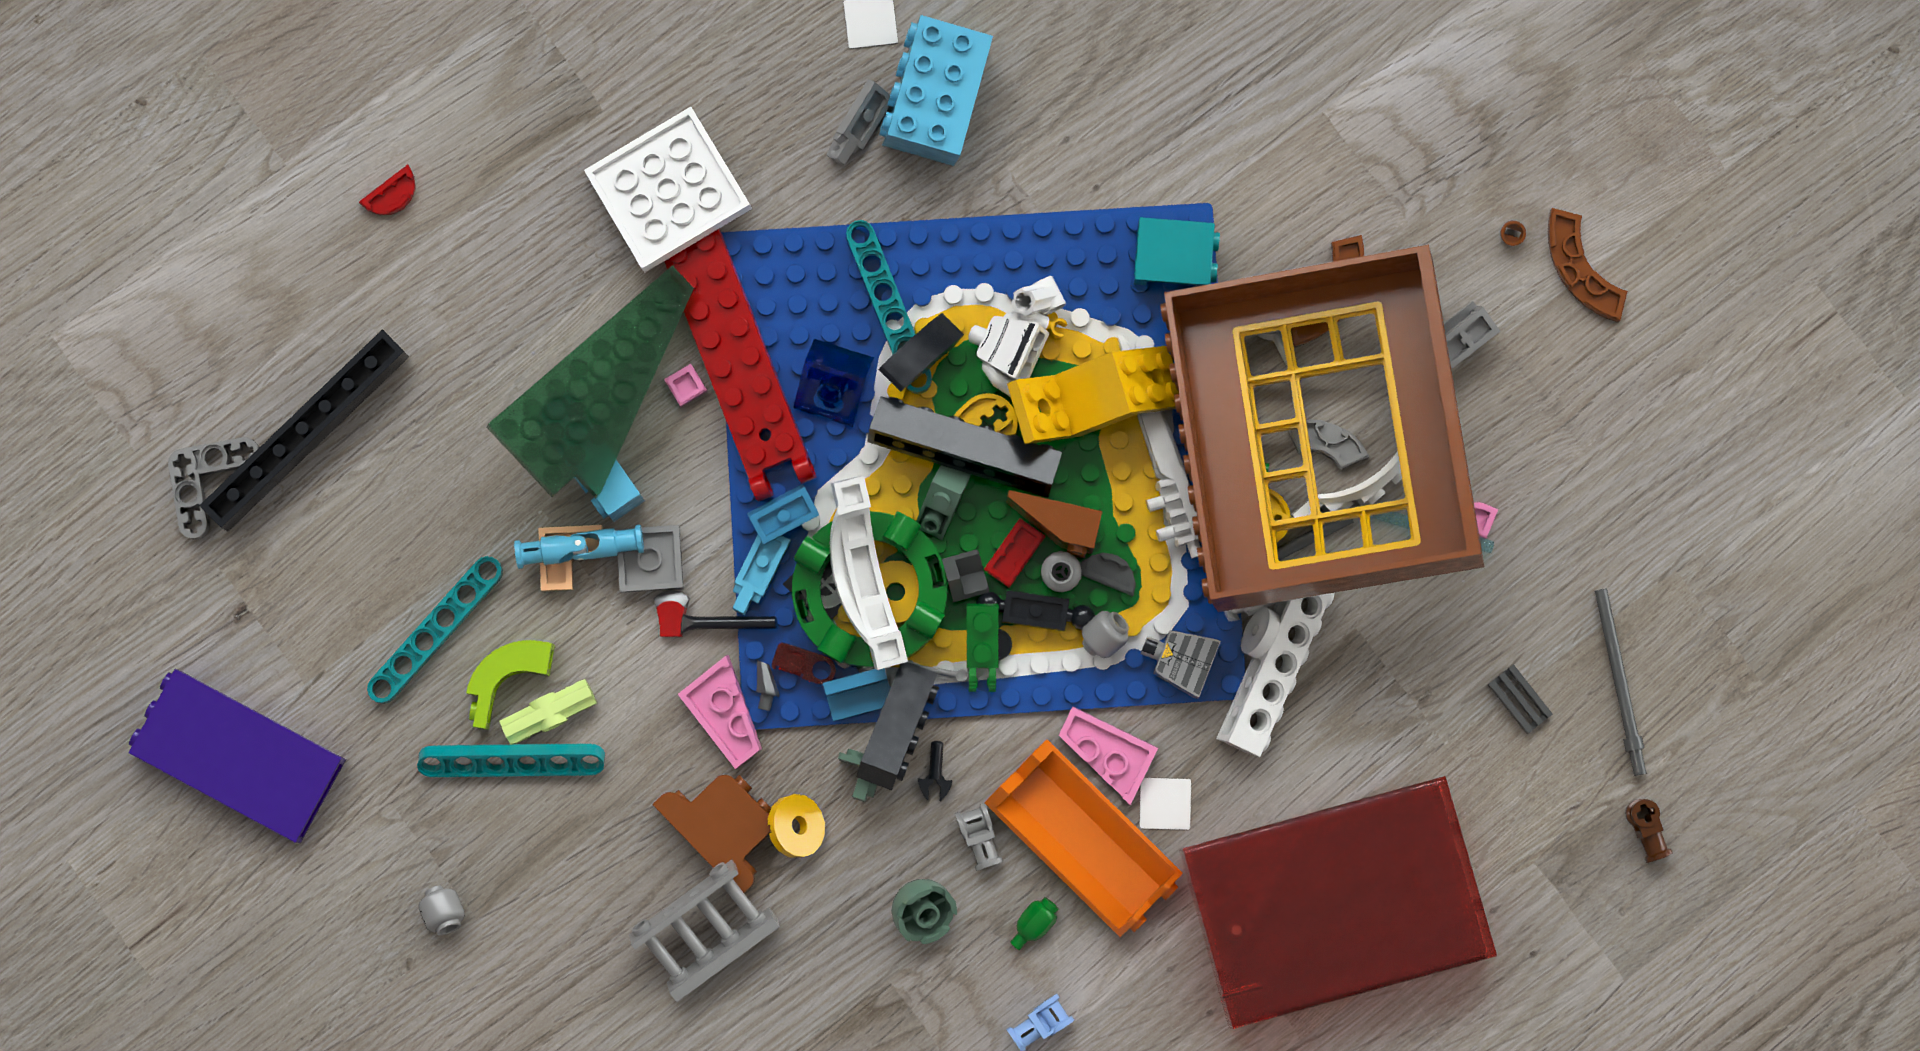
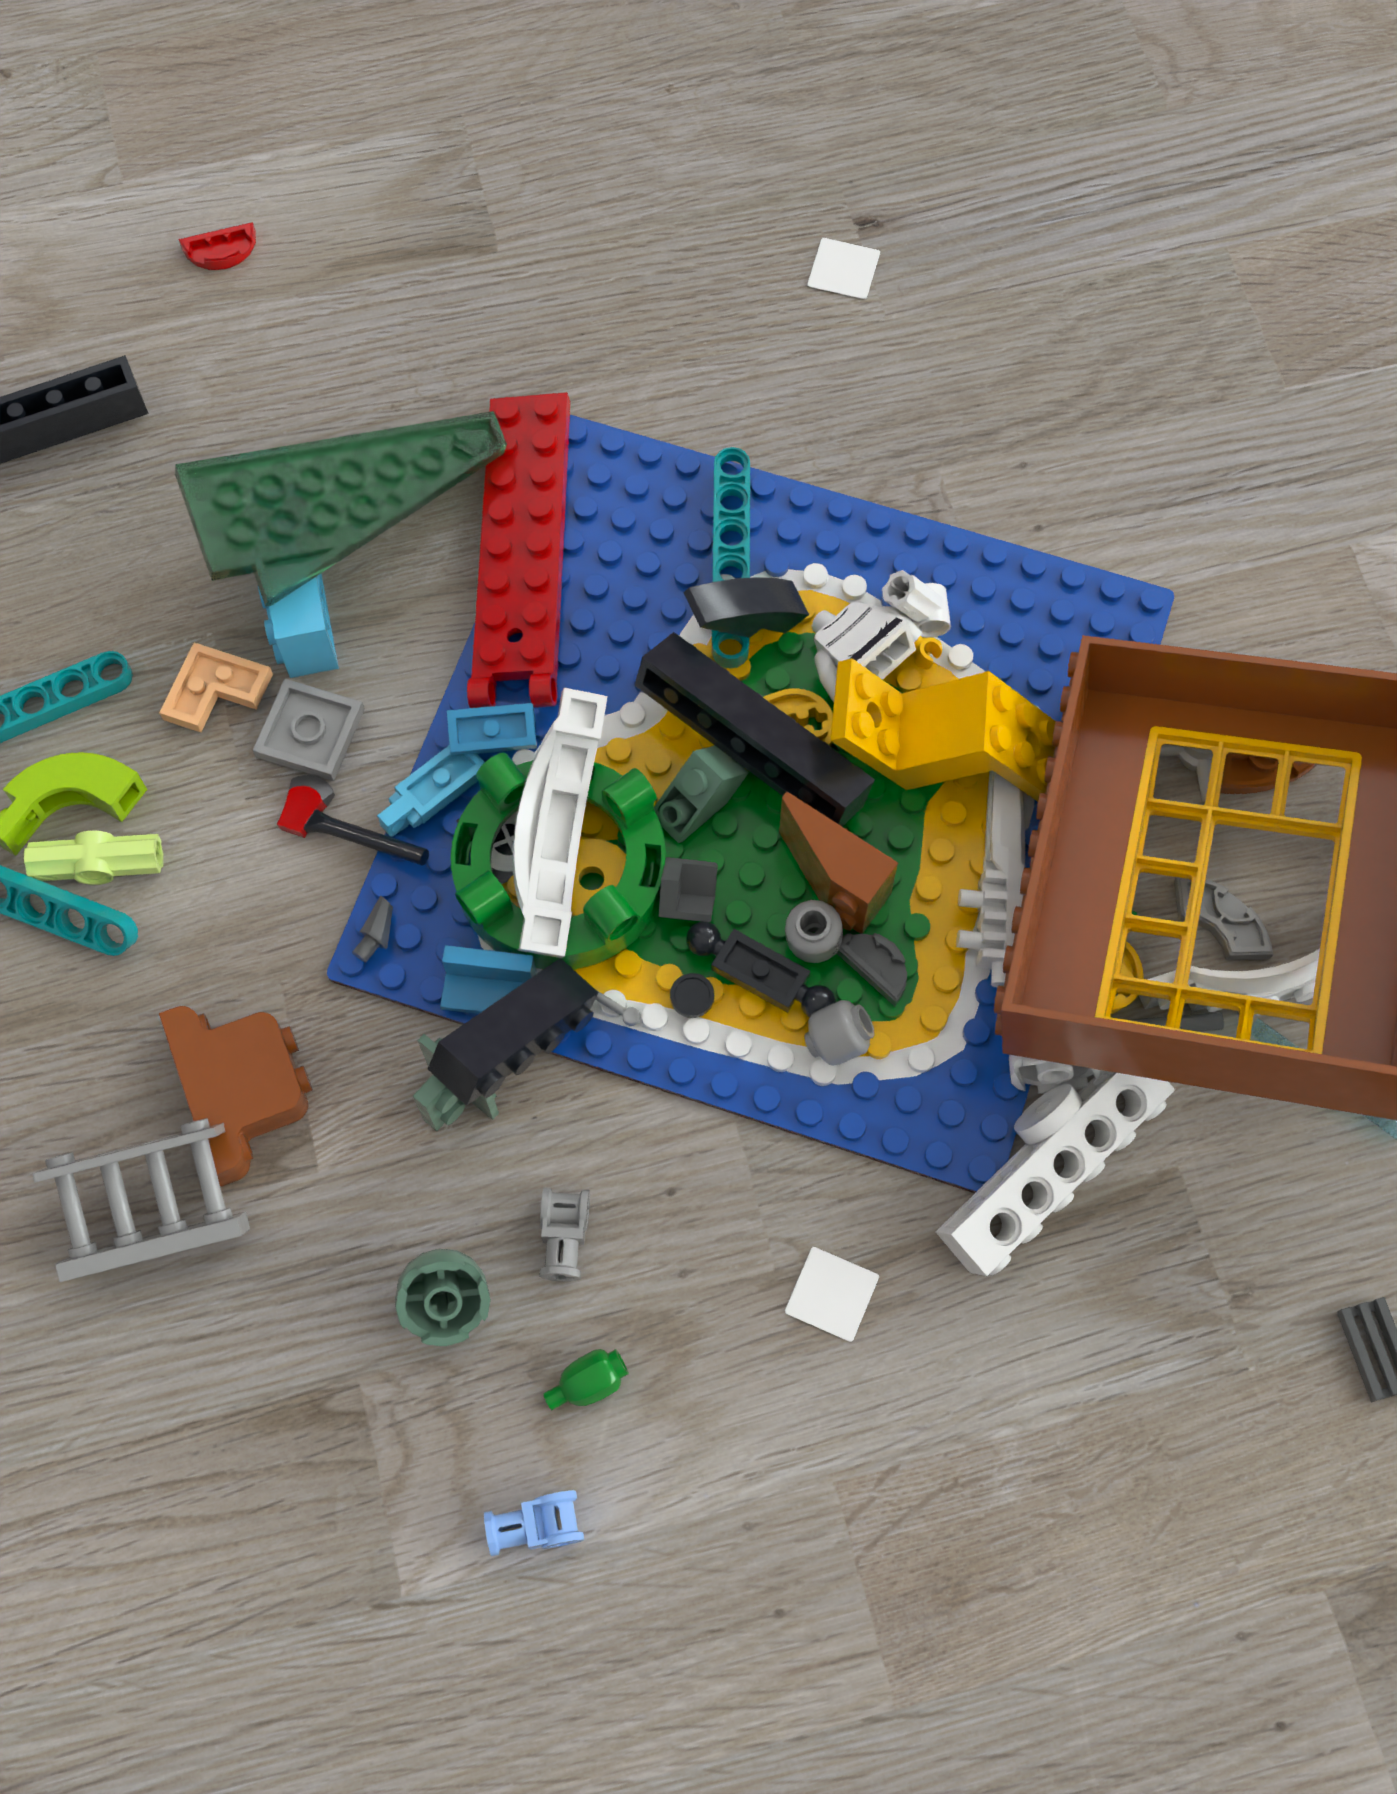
camera: 25 degrees right, 15 degrees down
medium azure piece [514,525,644,569] -> none
white plate [584,107,752,273] -> none
bright pink tile [664,364,707,407] -> none
bright pink wing [678,655,762,769] -> none
yellow tile [768,794,825,858] -> none
clear red piece [772,642,836,685] -> none
clear blue slope [793,339,874,427] -> none
light grey hinge [826,79,890,165] -> none
medium azure brick [879,15,993,166] -> none
black bar [918,741,953,802] -> none
green hinge [967,604,999,692] -> none
red plate [984,518,1046,588] -> none
orange panel [984,739,1183,937] -> none
bright pink wing [1059,707,1158,805] -> none
teal panel [1134,217,1220,286] -> none
torso [1140,630,1221,699] -> none
clear red piece [1179,776,1497,1029] -> none

